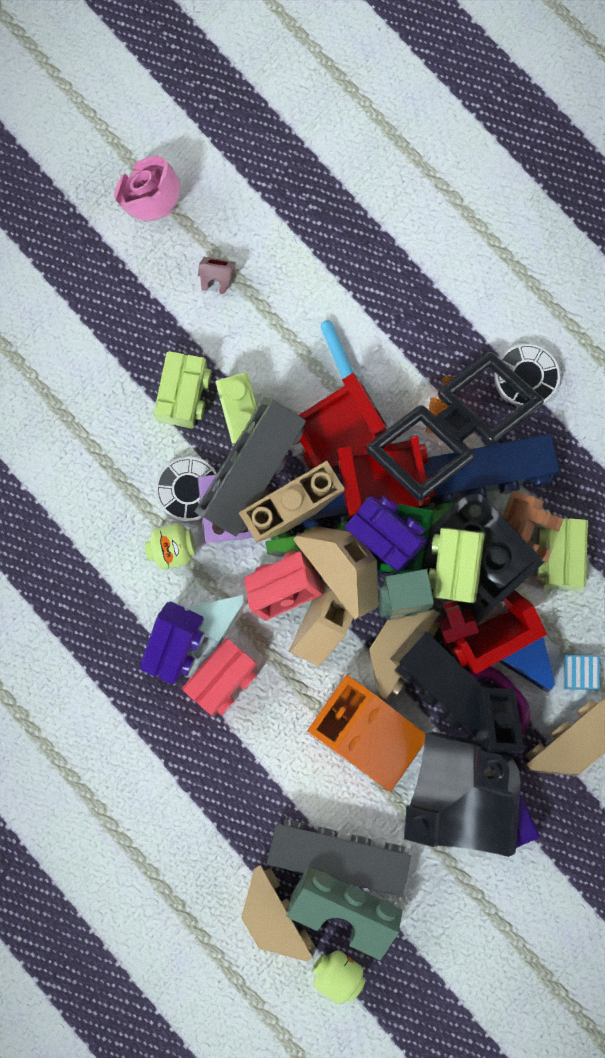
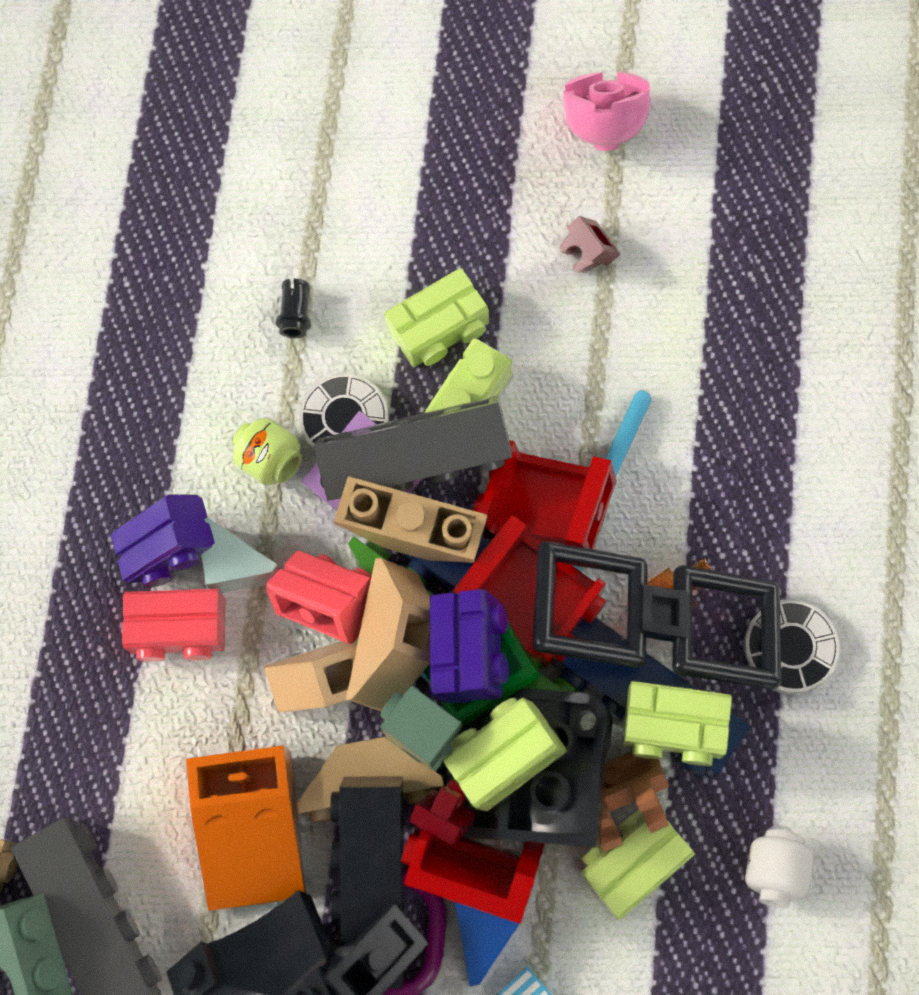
camera: 50 degrees right, 5 degrees down
none -> black pin [275,278,311,338]
none -> yellowish green brick [622,681,732,766]

